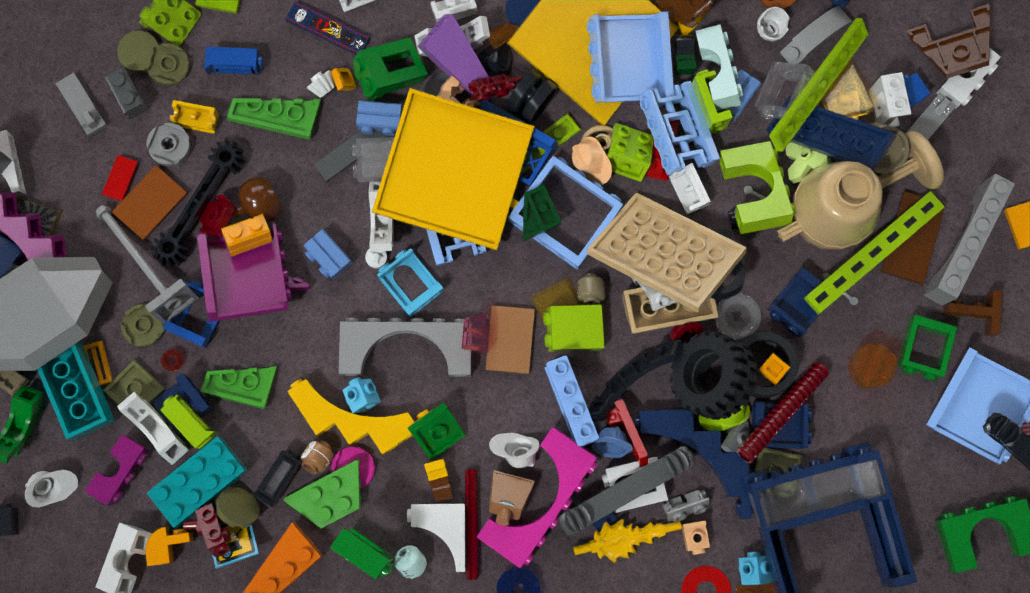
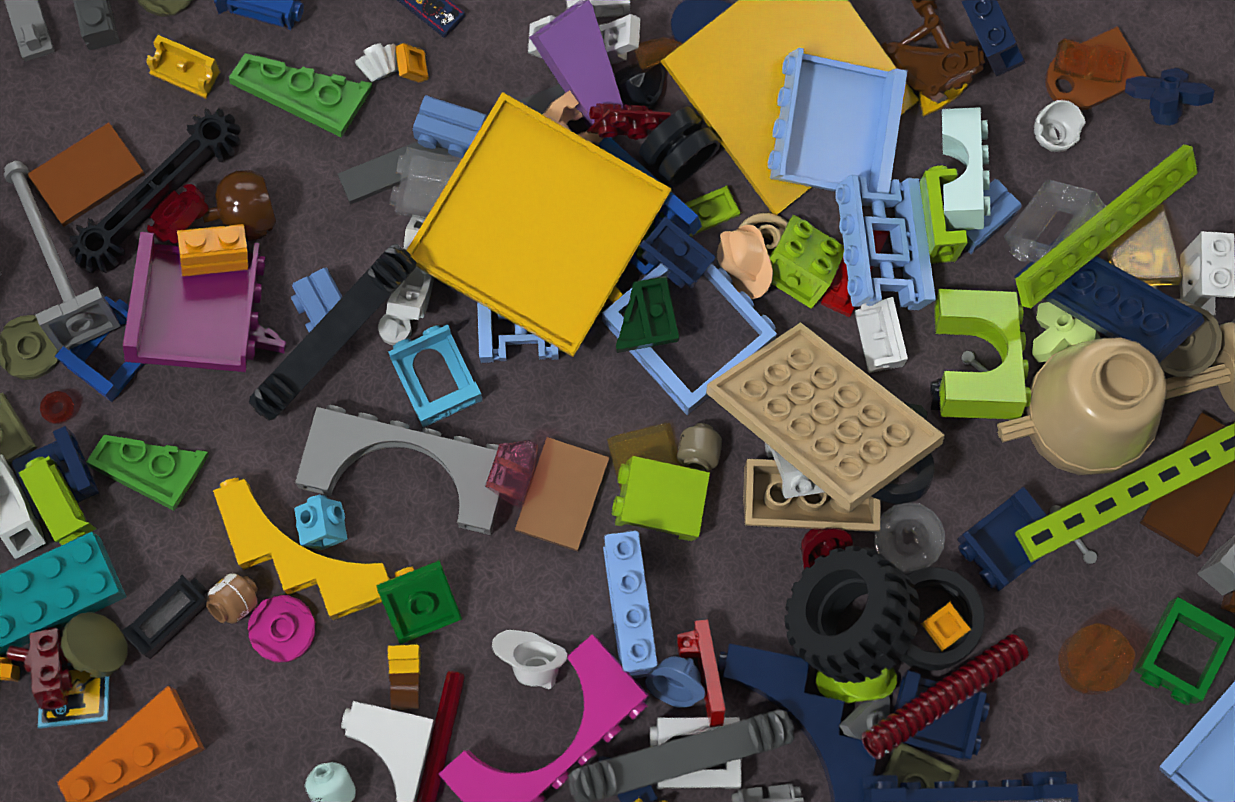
camera: 10 degrees right, 5 degrees down
red tile [102,155,139,201] -> none
light grey plate [146,123,191,166] -> none
bright green wing [283,459,361,528] -> none
green arch [330,528,395,580] -> none
green brick [353,37,428,102] -> none
medium nougat torso [489,470,535,526] -> none
black tile [588,339,684,422] -> none
leg [674,35,696,75] -> none
light grey arch [780,6,852,68] -> none
none -> black arm [249,244,416,421]
none -> dark blue bracket [640,217,716,289]

